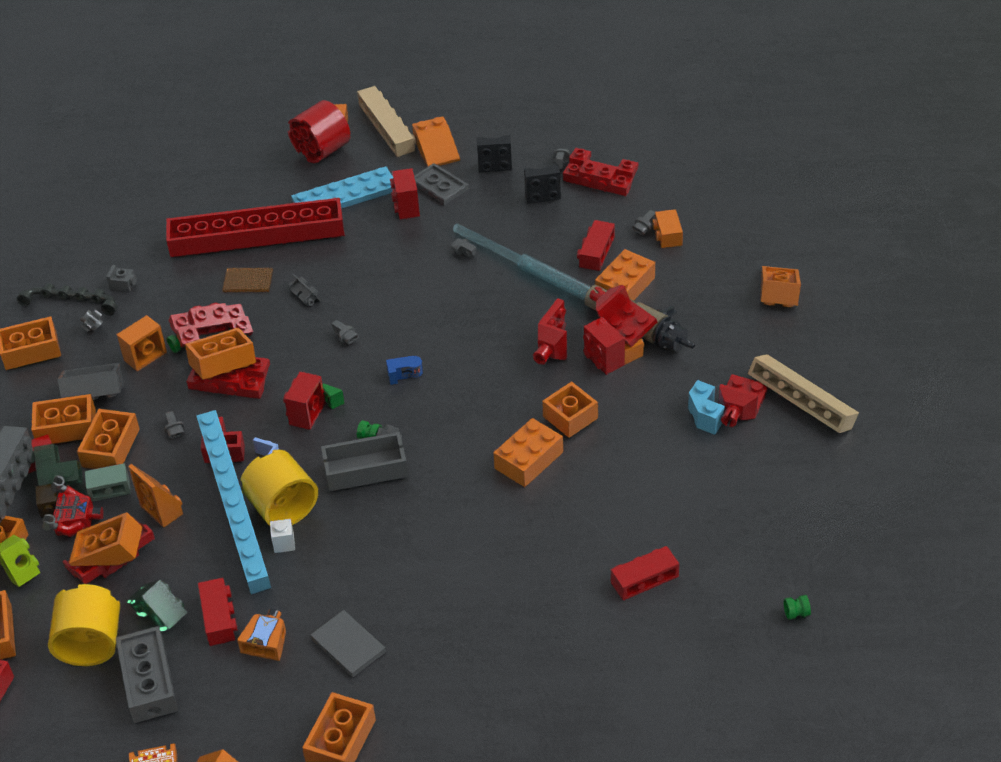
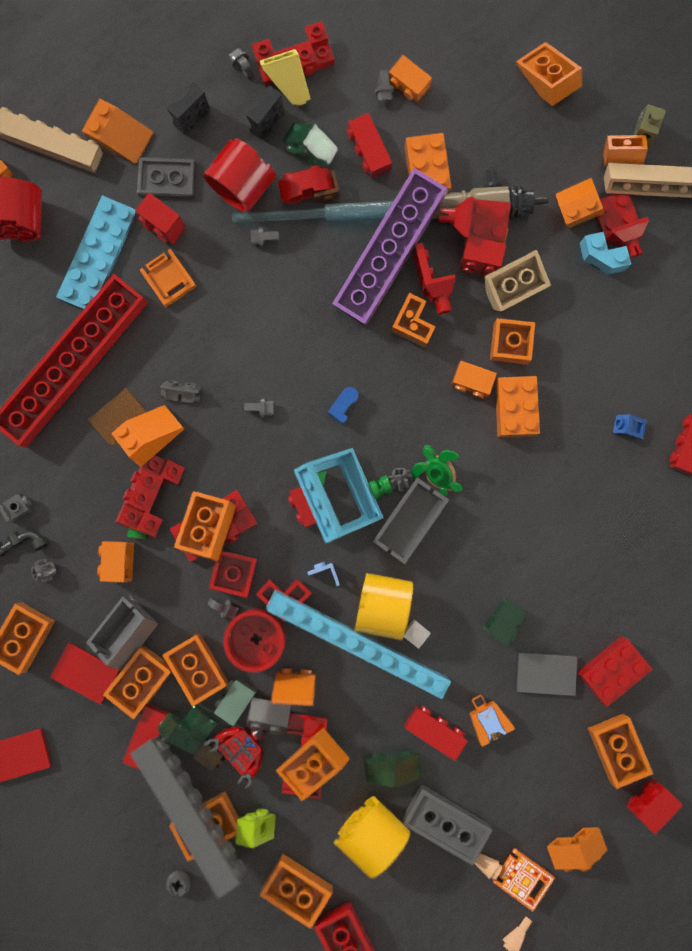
camera: 45 degrees left, 40 degrees up
none -> red tile [50,642,120,705]
none -> orange slope [111,405,184,467]
none -> orange container [140,249,197,307]
none -> red brick [202,138,276,214]
none -> red brick [209,550,258,598]
none -> red brick [224,608,287,672]
none -> dark grey brick [246,697,291,735]
none -> light yellow slope [259,49,310,106]
none -> red brick [277,165,334,204]
none -> clear green brick [282,122,338,168]
none -> medium azure piece [294,448,384,543]
none -> reddish brown bracket [314,170,339,203]
none -> medium lavender brick [332,168,448,325]
none -> orange brick [391,293,435,348]
none -> green animal [411,445,463,497]
none -> orange brick [451,361,497,399]
none -> light nougat cone [474,853,503,880]
none -> clear green brick [482,598,526,646]
none -> tan slope [485,250,551,312]
none -> orange slope [556,178,605,229]
none -> red brick [577,637,653,707]
none -> orange brick [603,135,648,166]
none -> blue bracket [613,414,647,439]
none -> olive torso [633,105,666,151]

